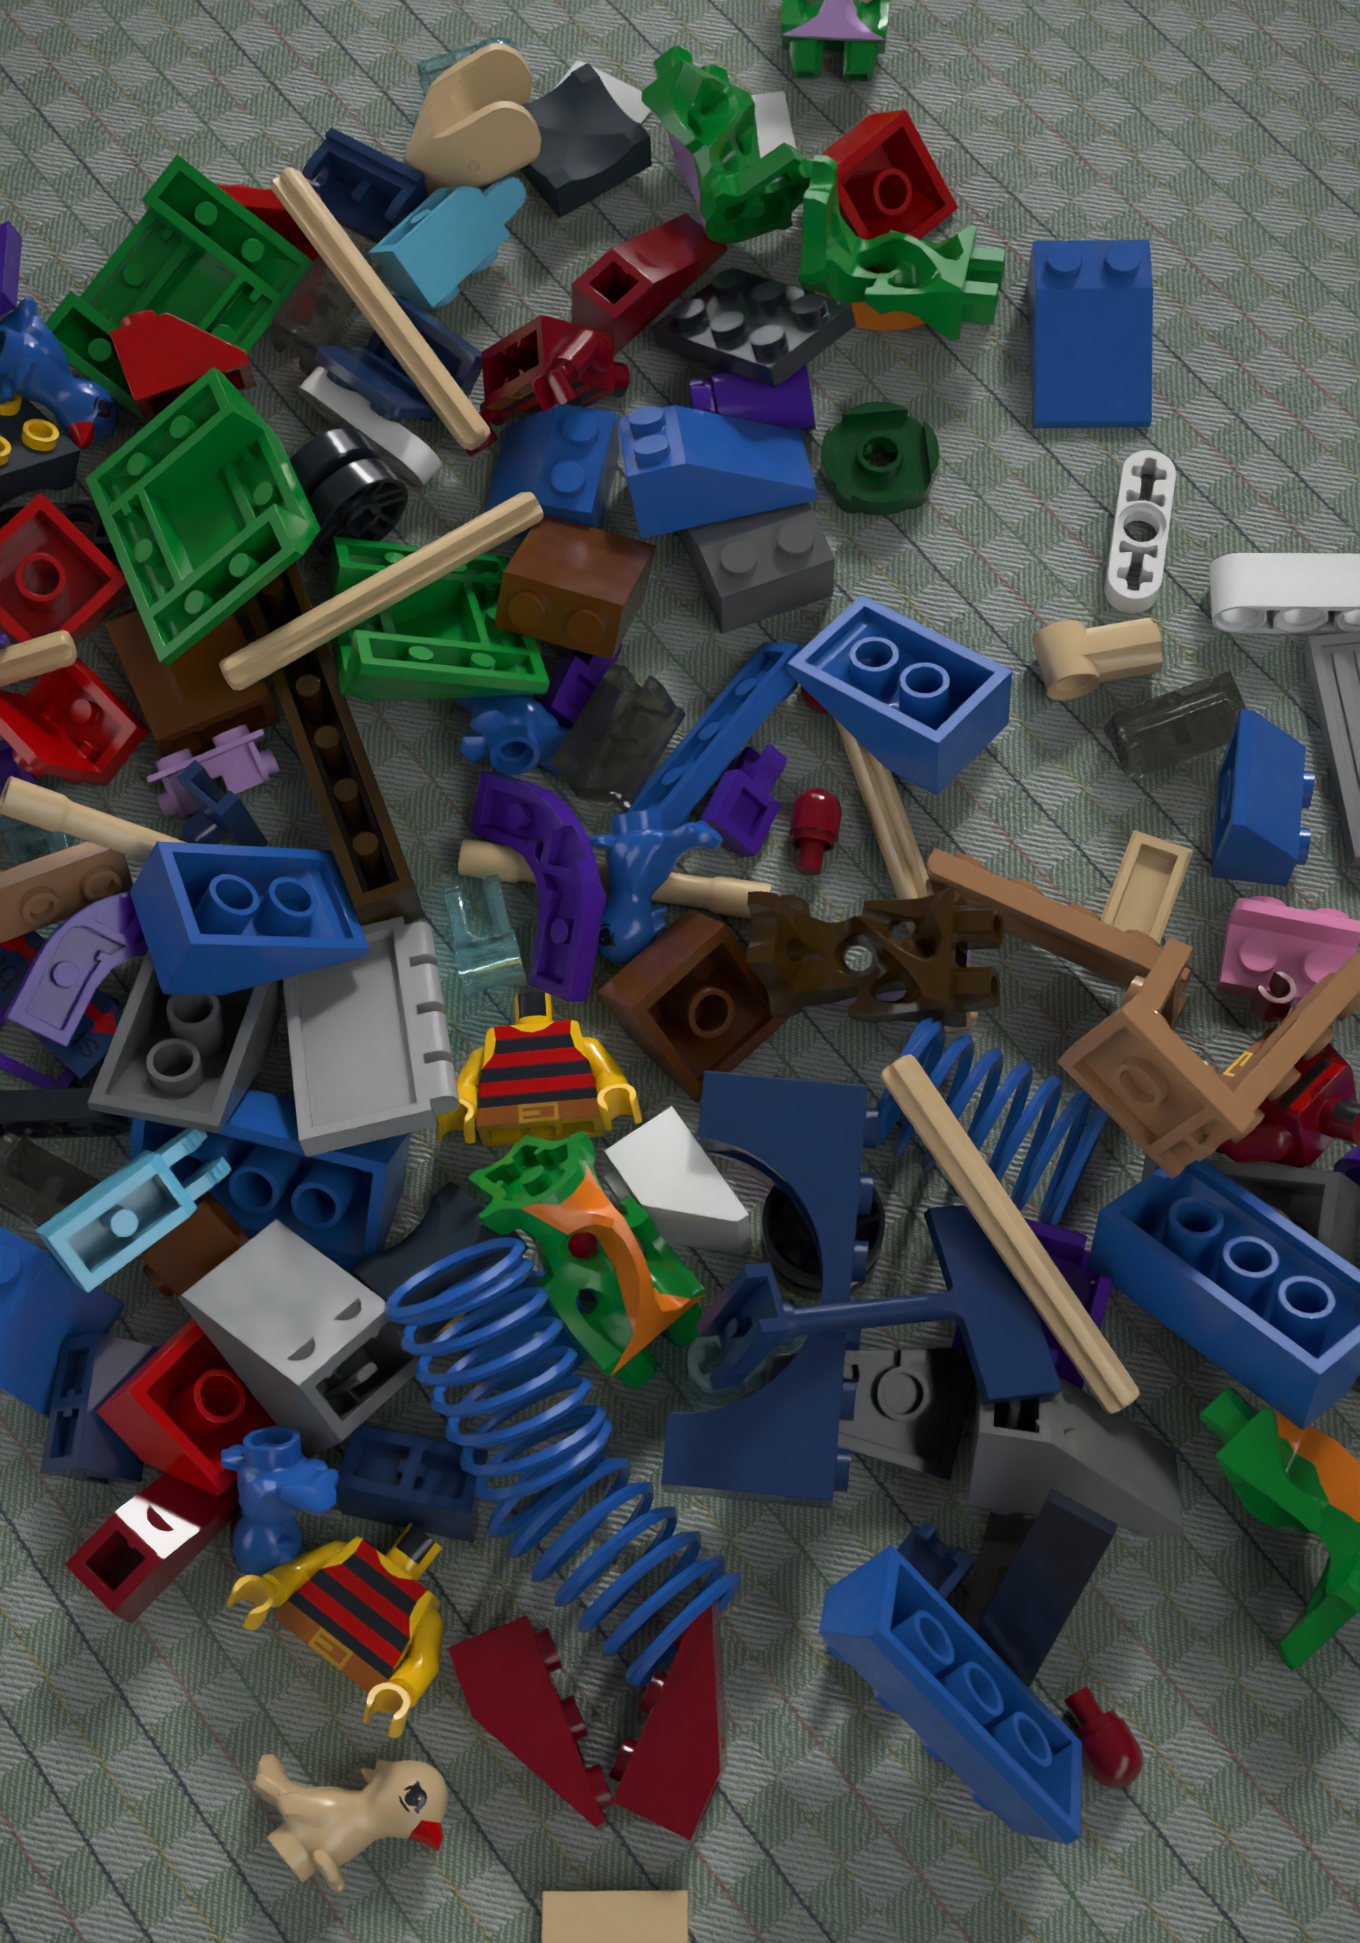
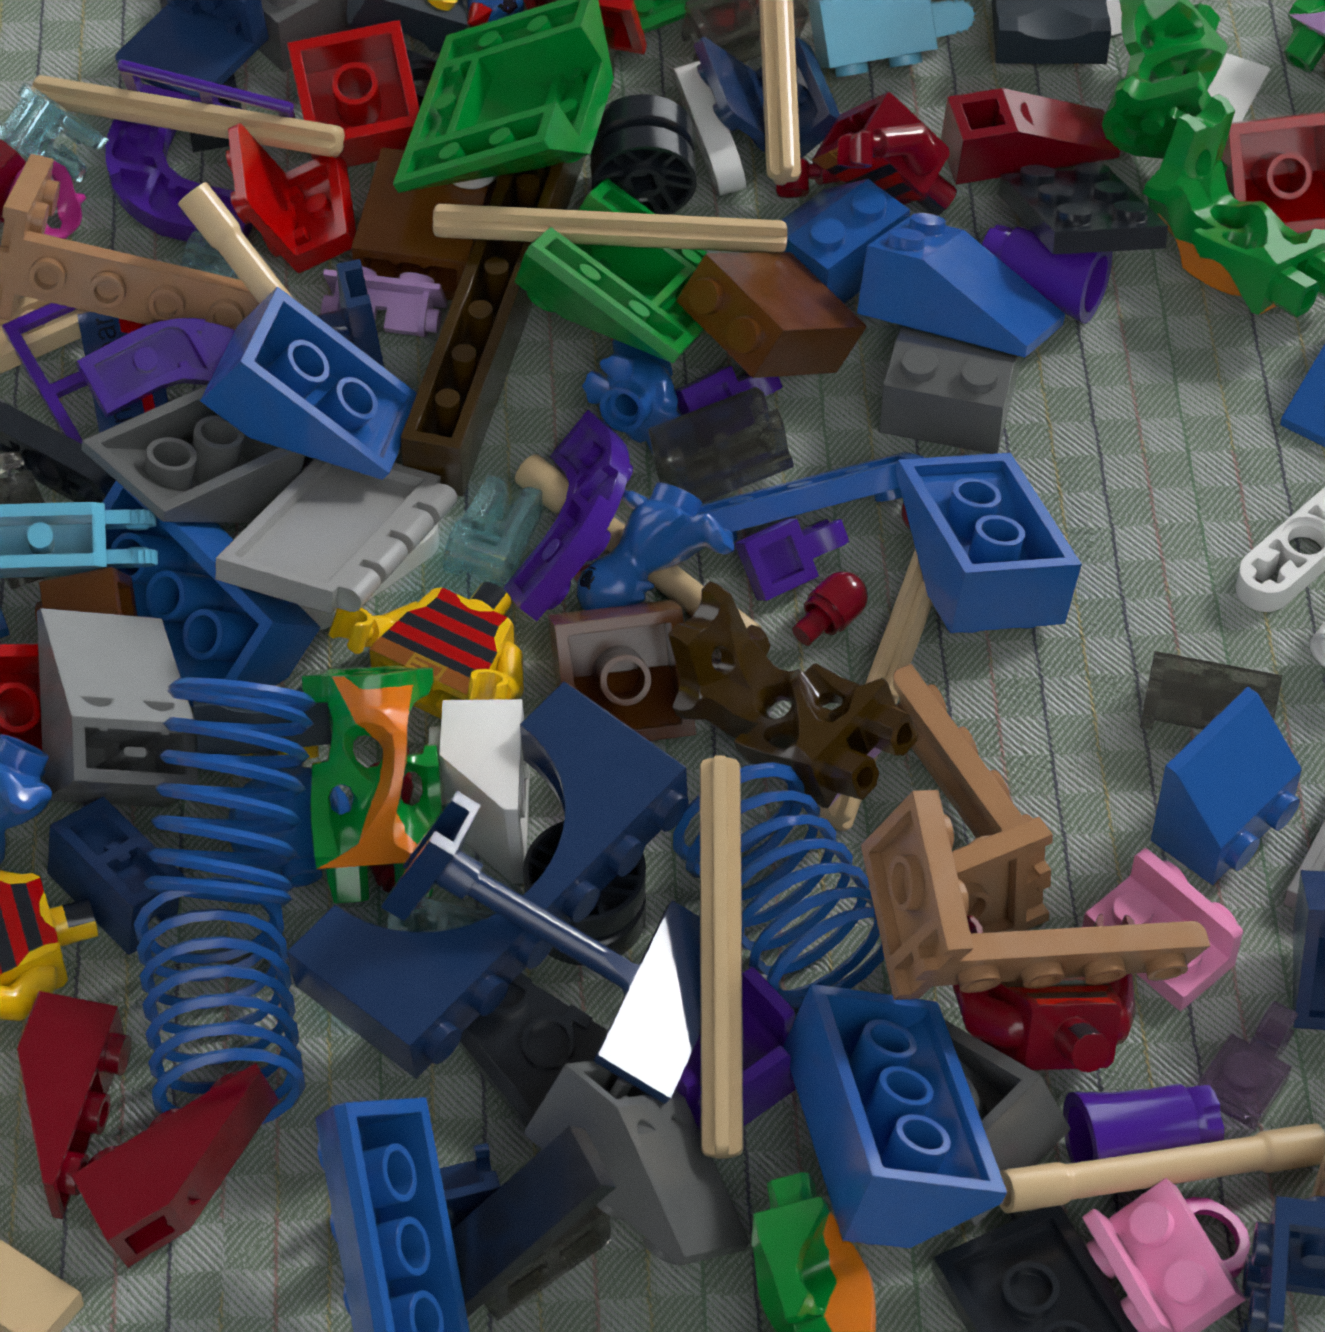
camera: 30 degrees right, 15 degrees down
dark green plate [821,402,939,515] -> none
tan piece [1032,617,1163,701] -> none
tan tile [1100,830,1194,944] -> none

